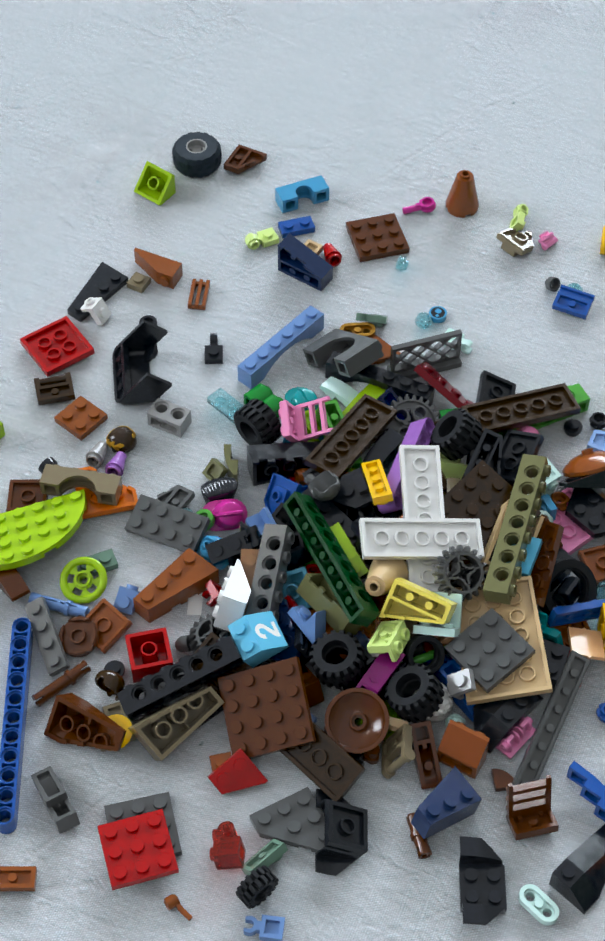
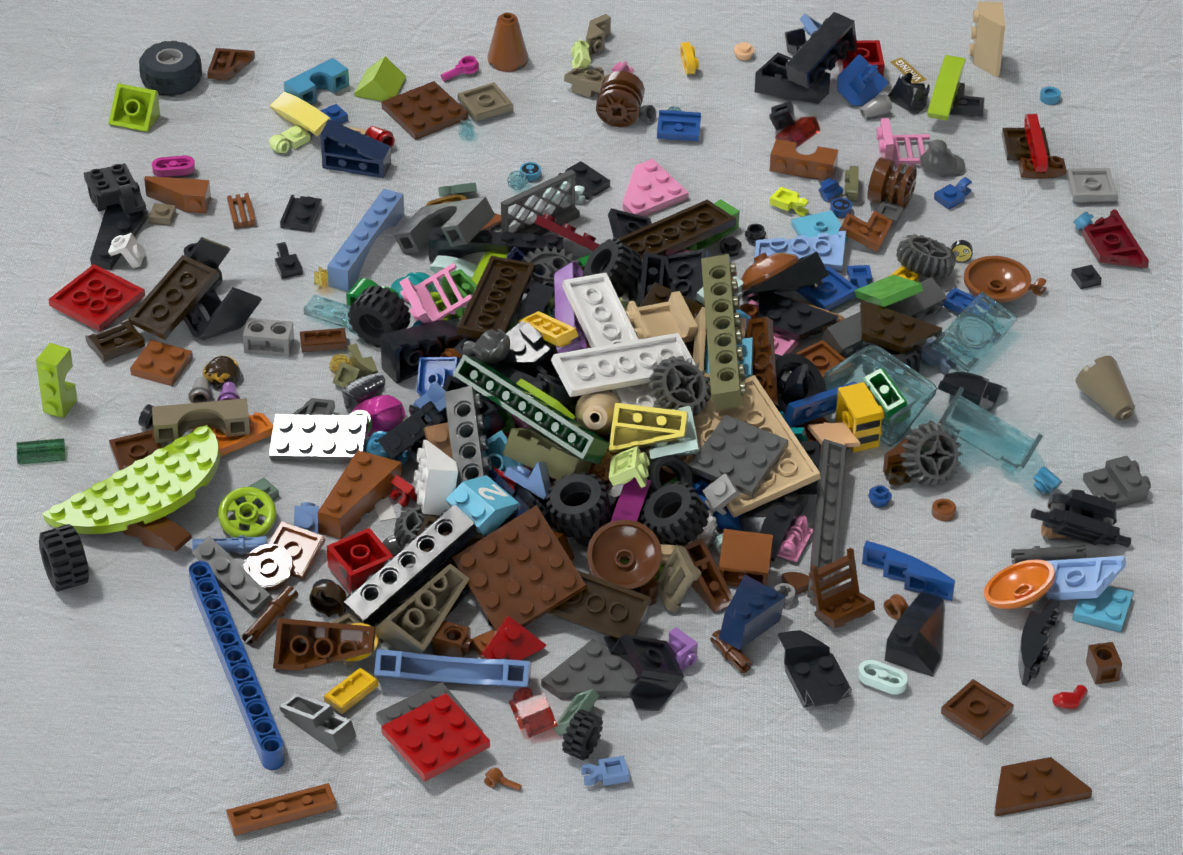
camera: 20 degrees left, 10 degrees down
none -> black plate [84,163,147,214]
none -> dark brown plate [128,255,220,340]
none -> dark pink plate [152,155,195,177]
none -> light yellow slope [270,92,331,137]
none -> black plate [280,195,322,232]
none -> reddish brown plate [300,328,347,352]
none -> clear yellow plate [314,267,328,289]
none -> yellow plate [324,668,379,714]
none -> clear yellow plate [329,354,352,374]
none -> lime slope [354,56,406,101]
none -> medium blue arch [374,649,532,689]
none -> reddish brown brick [433,620,473,658]
none -> dark tan plate [457,82,514,122]
none -> black plate [558,161,610,200]
none -> dark tan slope [586,14,611,56]
none -> reddish brown wheel [596,71,645,127]
none -> bright pink plate [623,159,689,217]
none -> tan panel [625,291,698,343]
none -> medium lavender bracket [668,627,698,671]
none -> light grey bush [774,583,795,608]
none -> dark orange bush [883,594,908,619]

